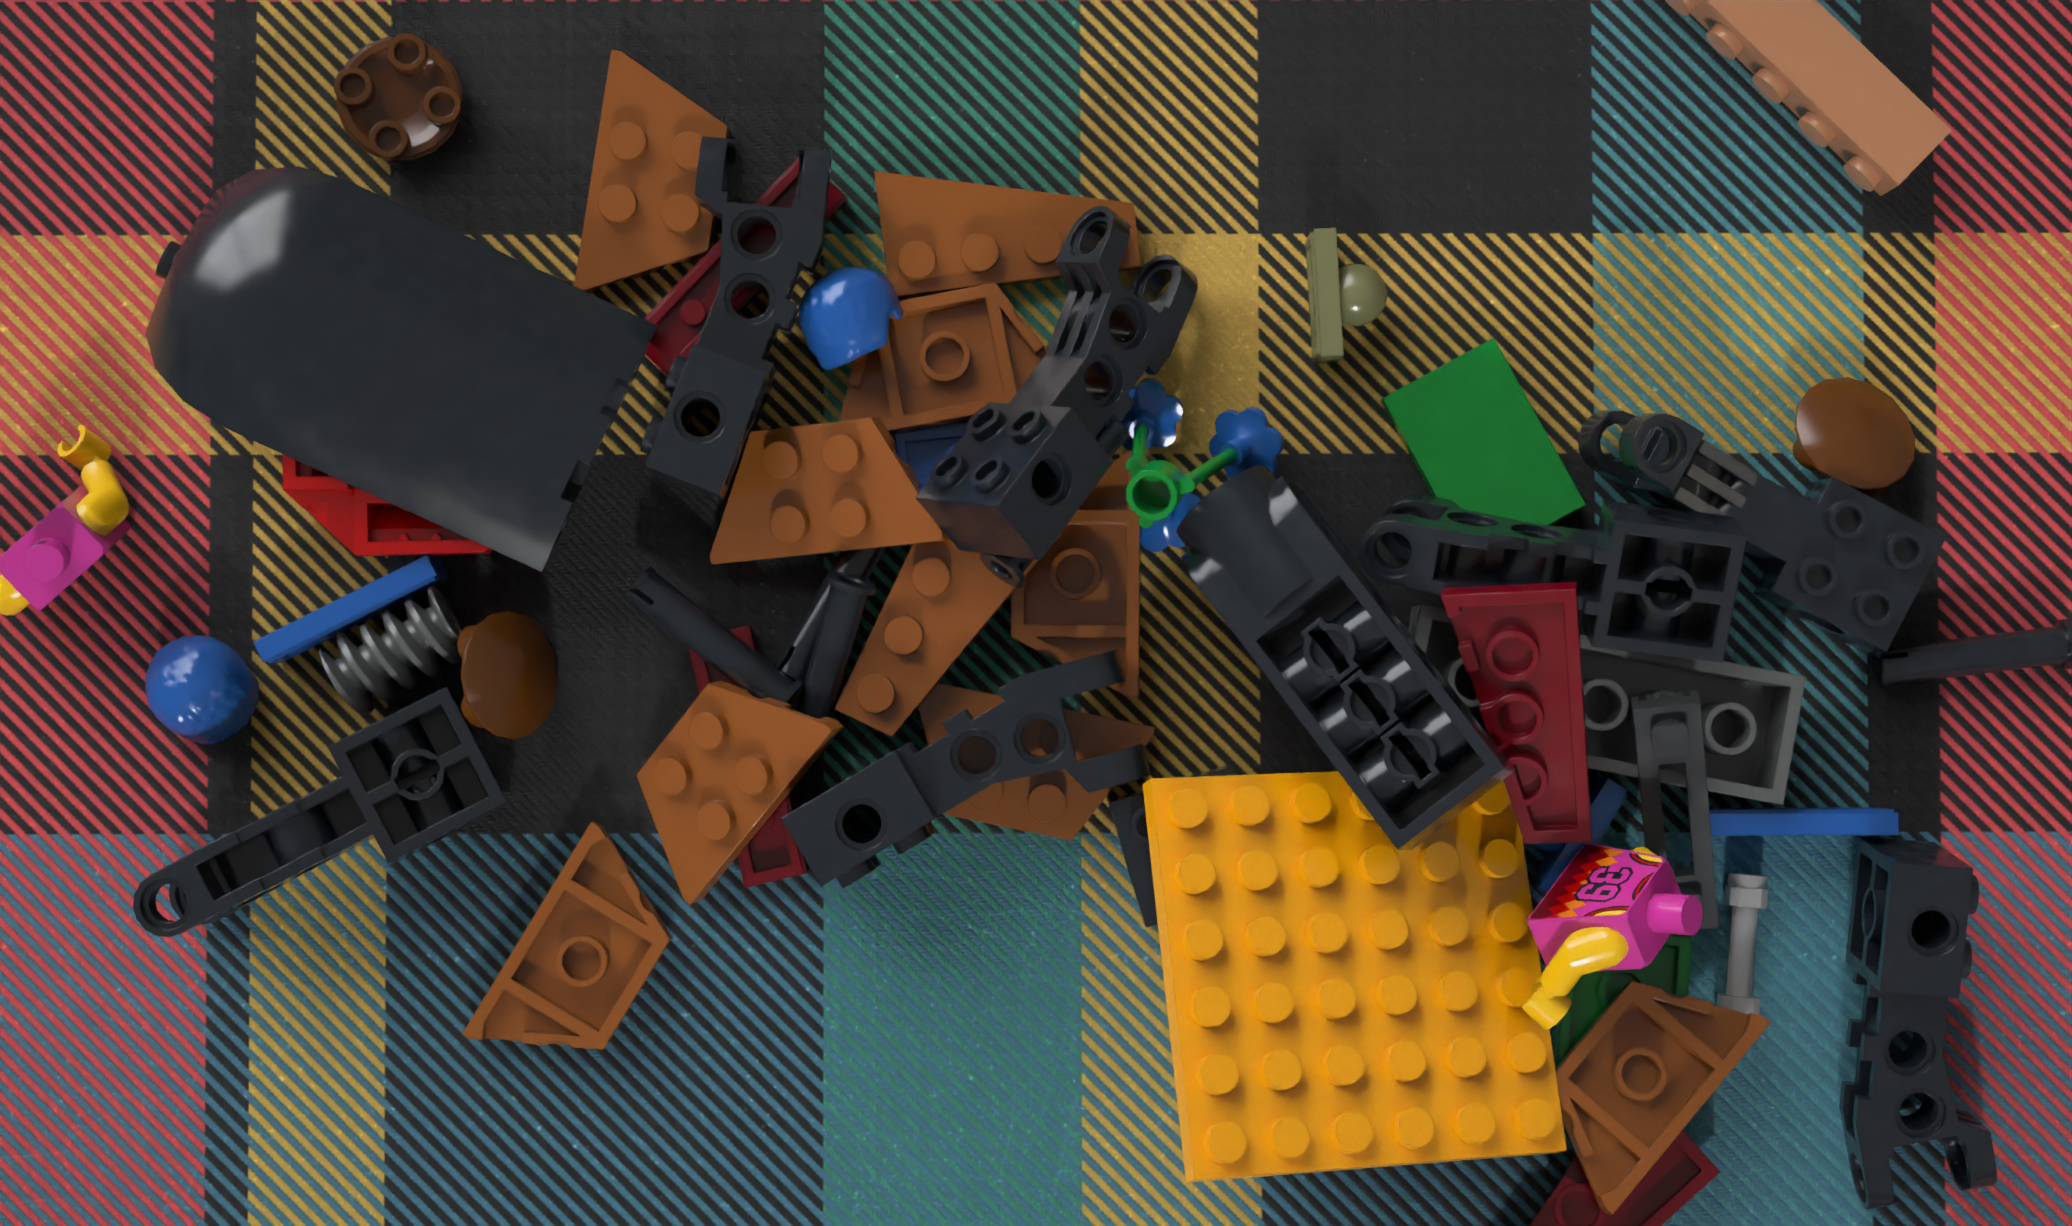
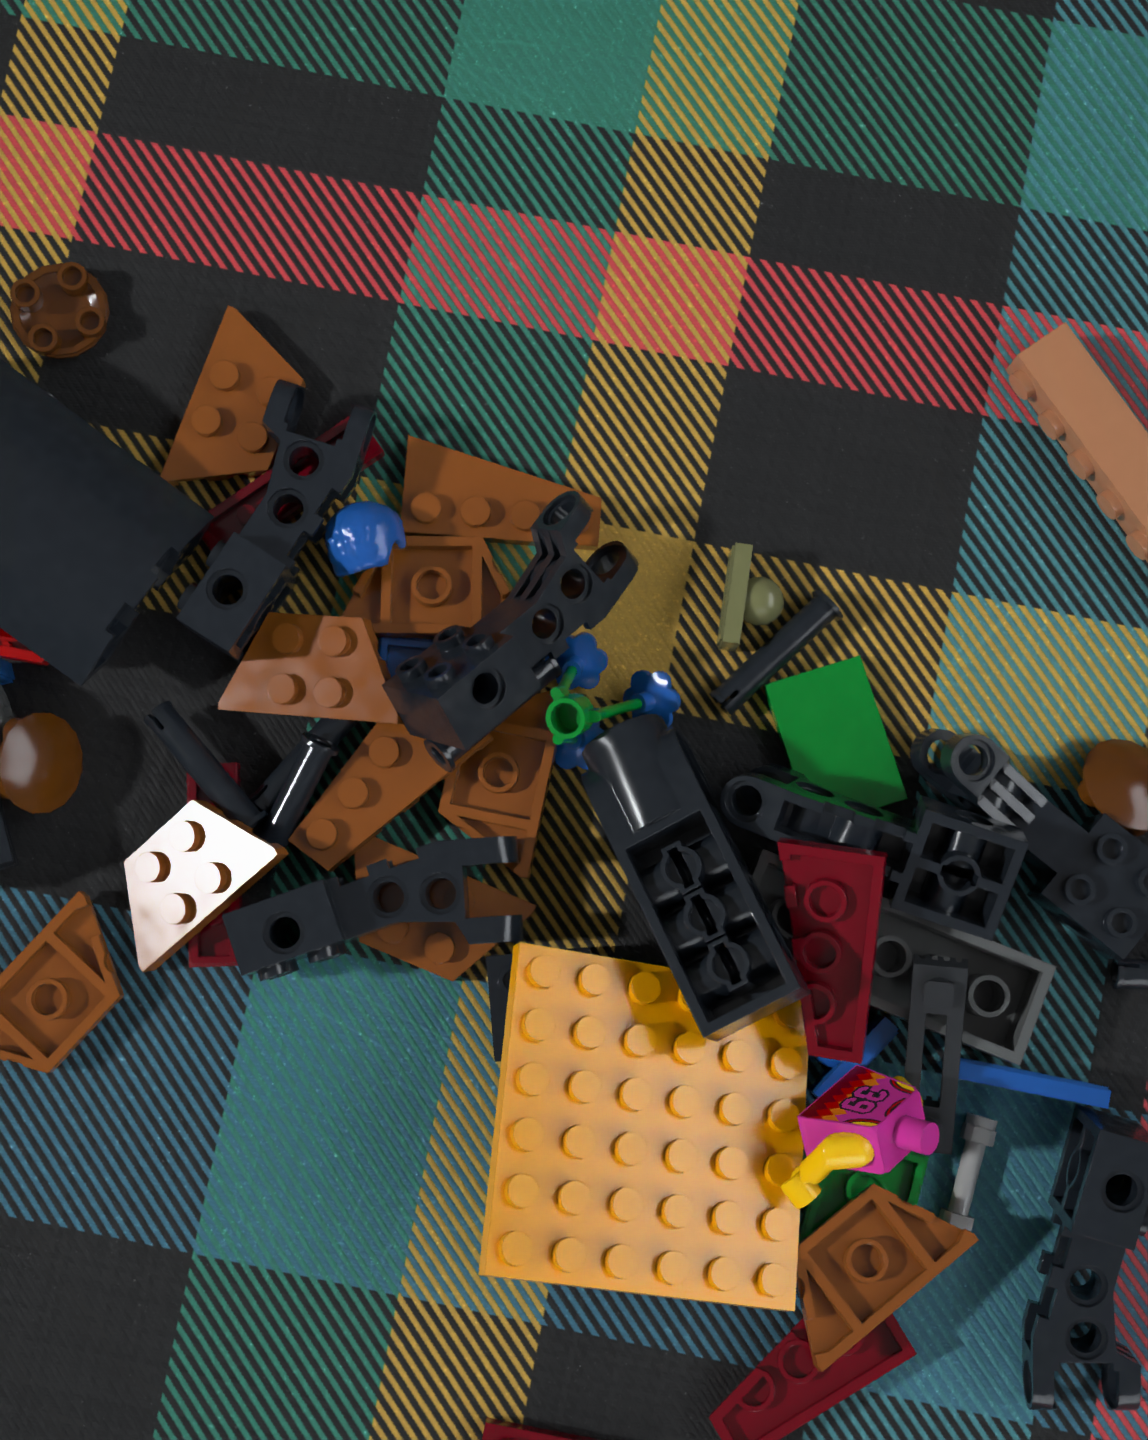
camera: 10 degrees right, 5 degrees down
none -> black pin [709,589,843,717]

